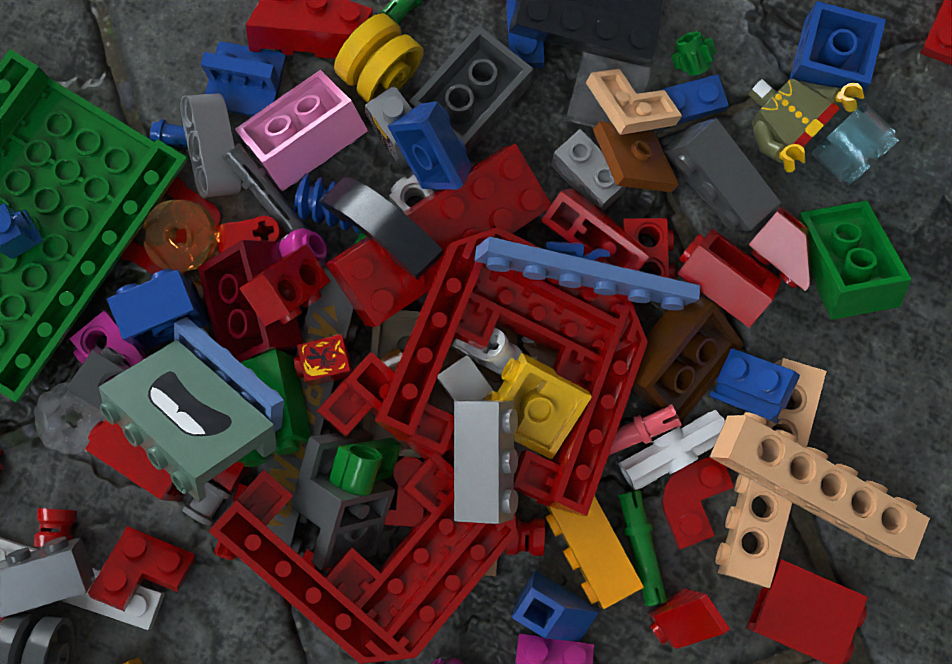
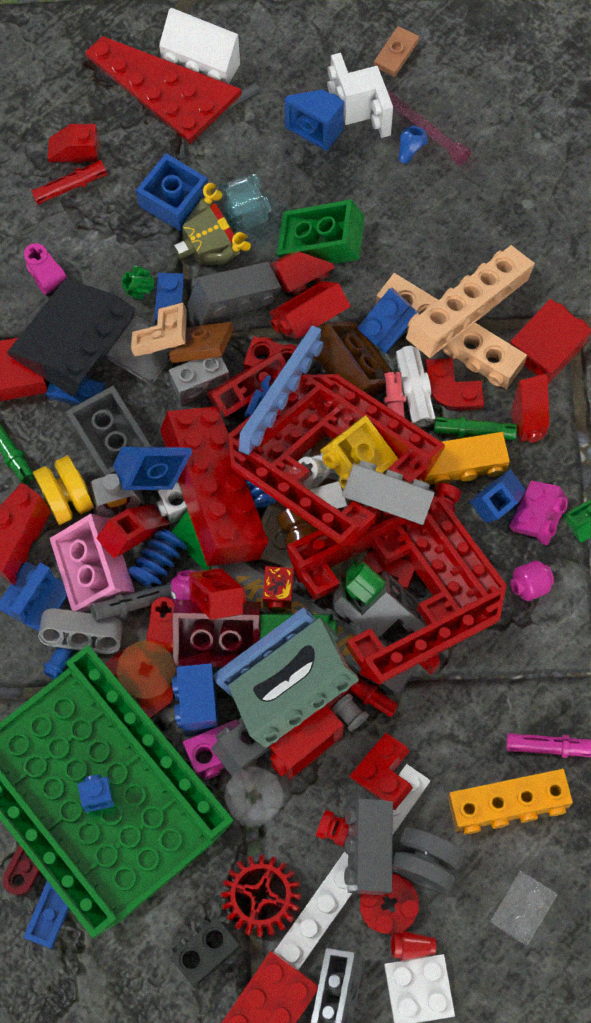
camera: 70 degrees left, 10 degrees down
black slope [319,177,444,280] -> none
none -> red slope [96,504,170,559]

